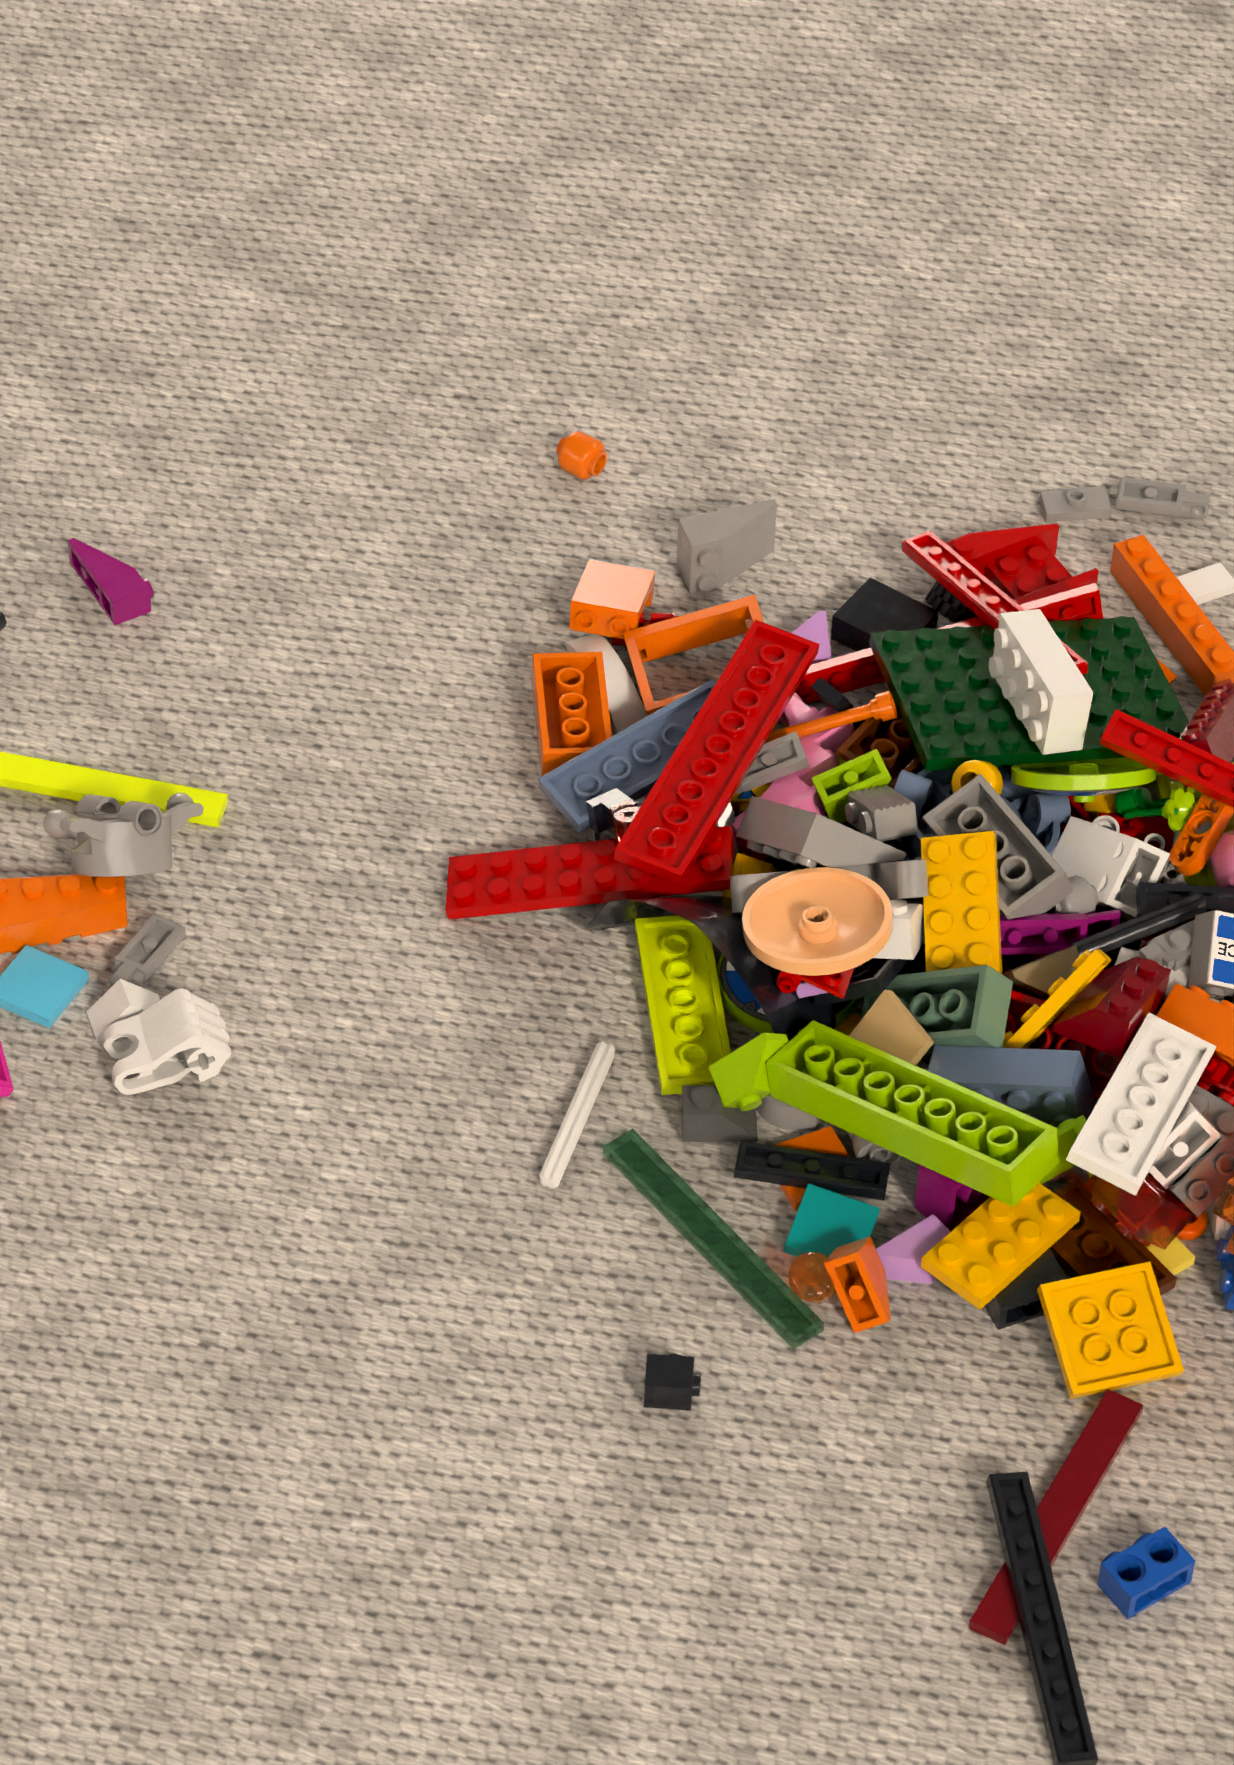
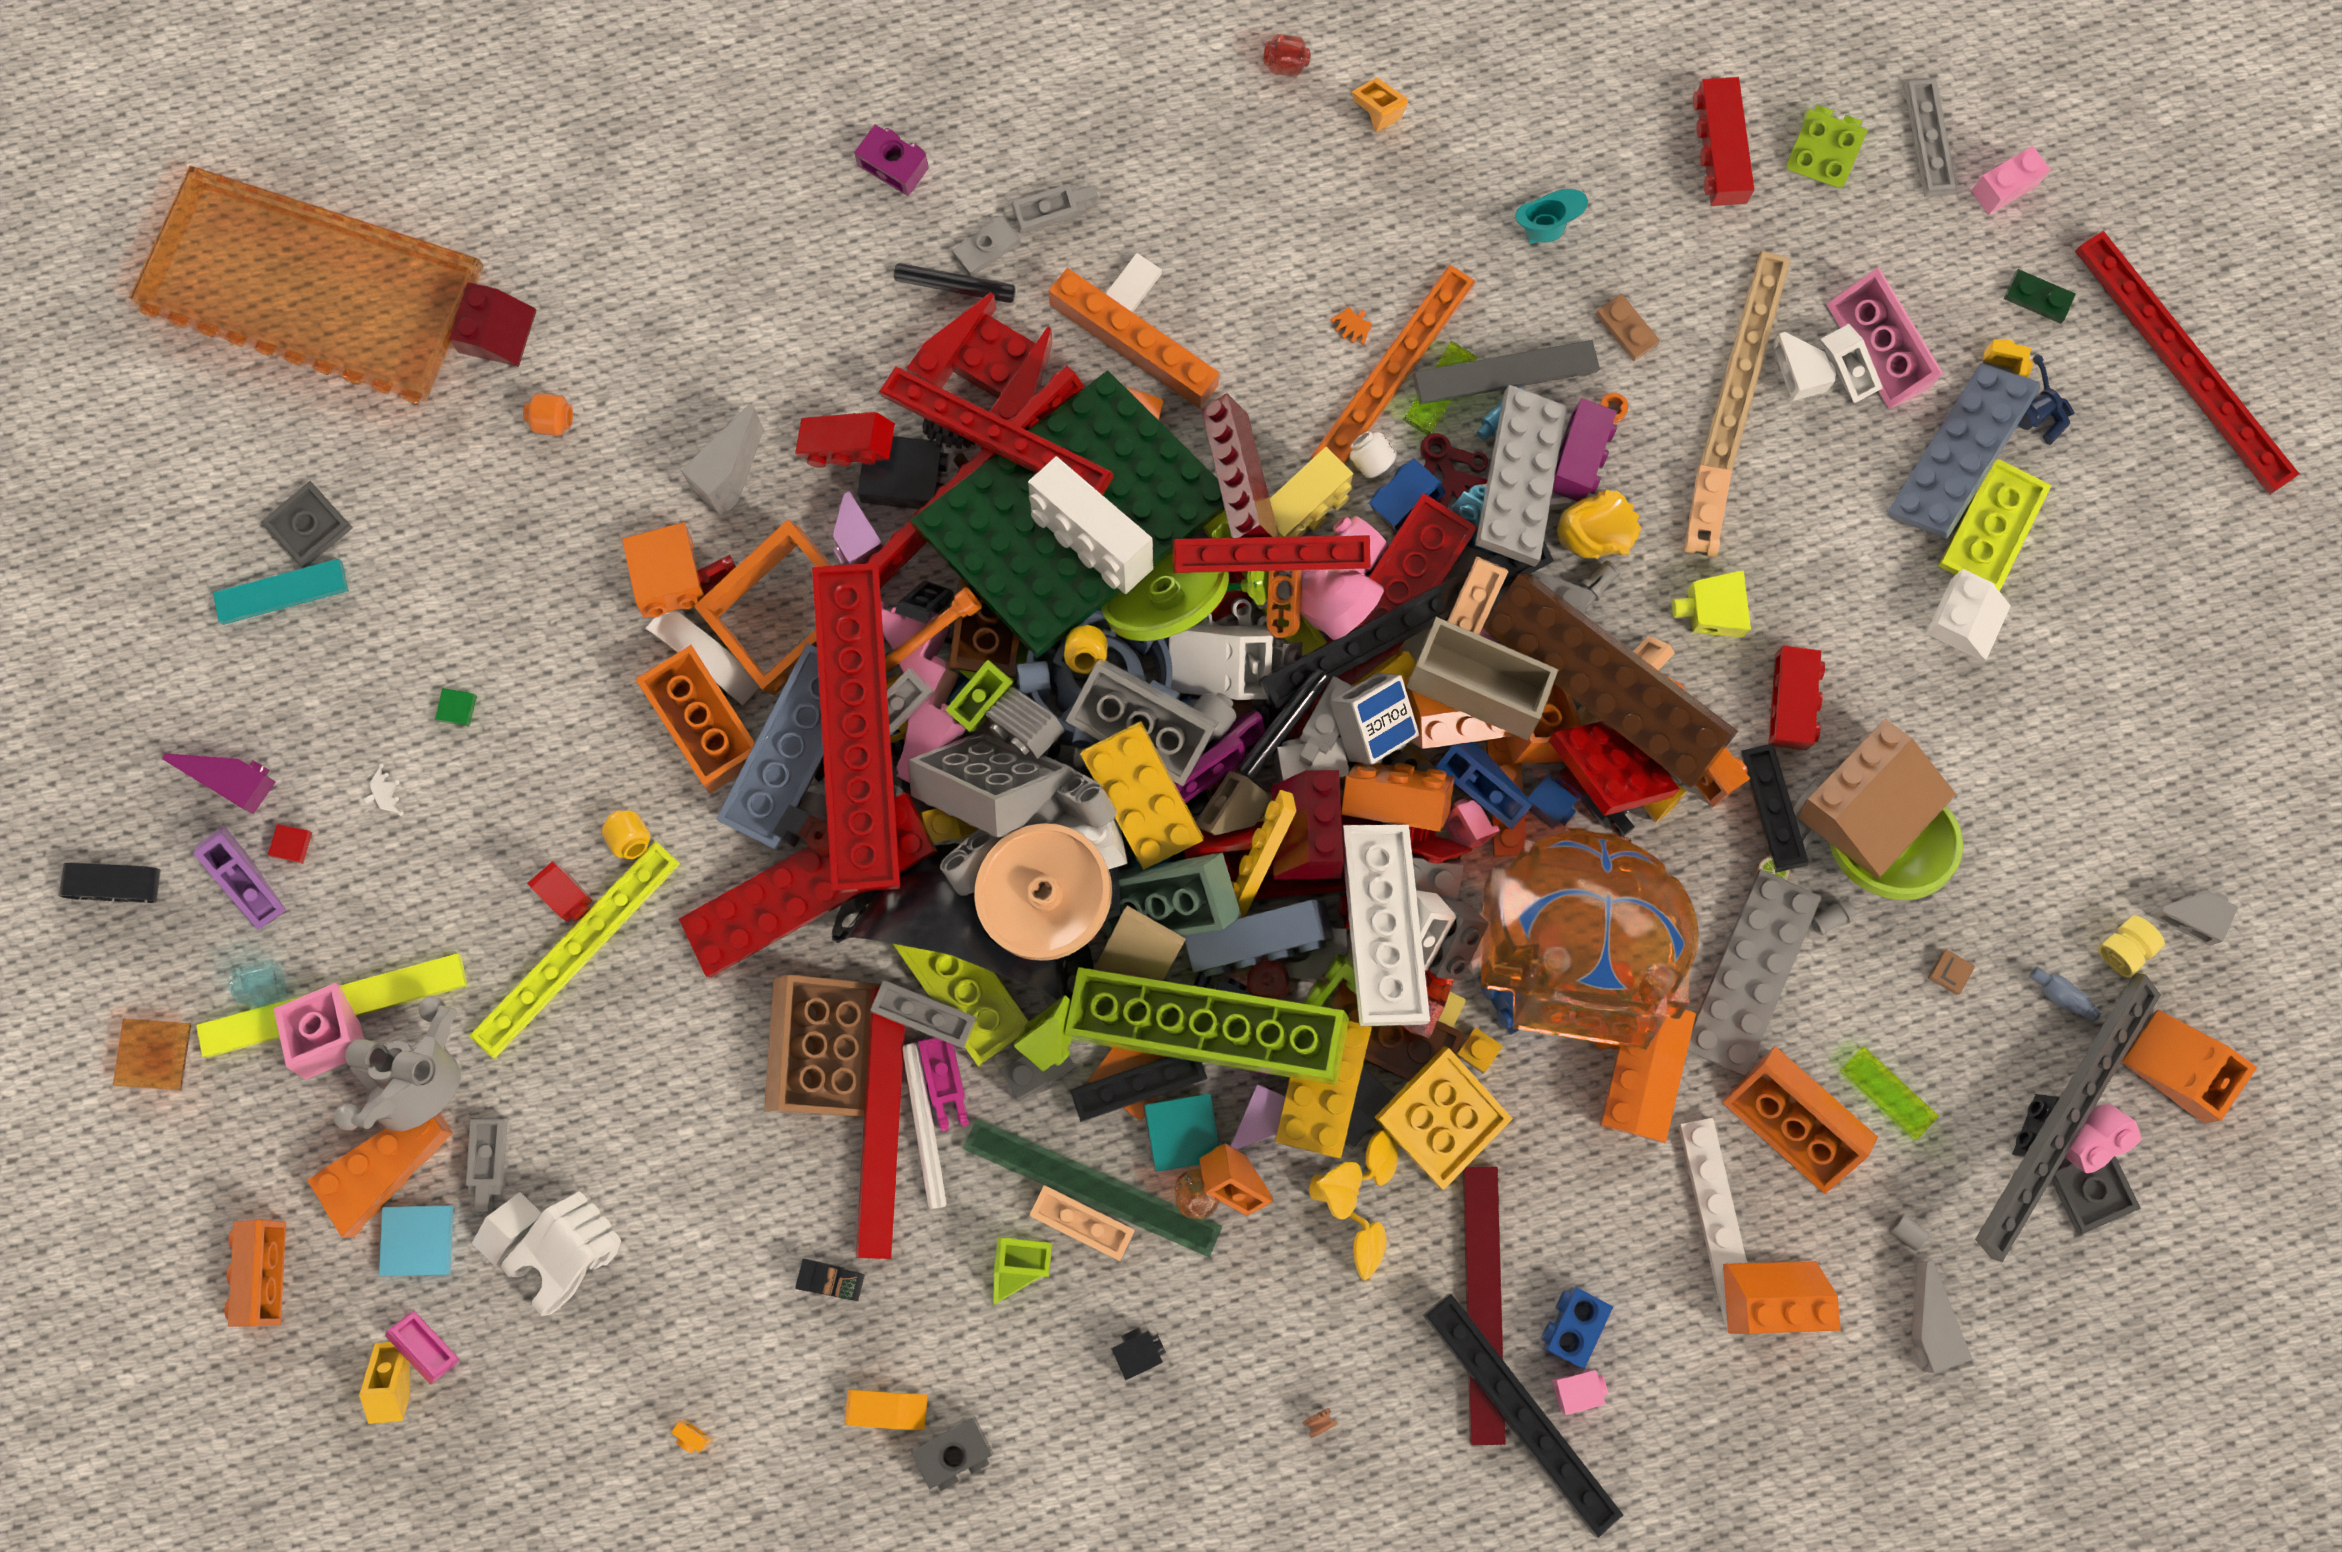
camera: 30 degrees left, 30 degrees up
none -> clear orange windscreen [129,165,484,404]
none -> medium lavender slope [193,826,286,930]
none -> teal tile [212,559,349,625]
none -> clear light blue brick [229,959,288,1009]
none -> dark grey tile [261,481,353,568]
none -> red tile [268,824,312,864]
none -> bright pink slope [274,983,364,1080]
none -> white piece [364,764,403,816]
none -> green tile [435,688,477,727]
none -> dark red slope [449,282,537,367]
none -> neon yellow tile [469,841,680,1059]
none -> red slope [527,861,593,922]
none -> yellow head [601,810,651,859]
none -> light orange plate [671,1419,713,1454]
none -> medium nougat slope [764,975,881,1117]
none -> red brick [795,412,895,468]
none -> black leg [795,1258,865,1301]
none -> light orange slope [844,1389,928,1430]
none -> magenta brick [854,124,929,197]
none -> red tile [855,987,905,1259]
none -> light grey plate [870,980,977,1049]
none -> black axle [894,263,1016,303]
none -> dark grey brick [911,1416,994,1491]
none -> dark pink hinge [918,1037,969,1132]
none -> lime slope [993,1237,1052,1305]
none -> light nougat plate [1029,1185,1135,1261]
none -> nougat bush [1302,1408,1337,1438]
none -> yellow plant [1309,1128,1399,1281]
none -> yellow plate [1456,1027,1503,1074]
none -> bright pink brick [1551,1369,1608,1415]

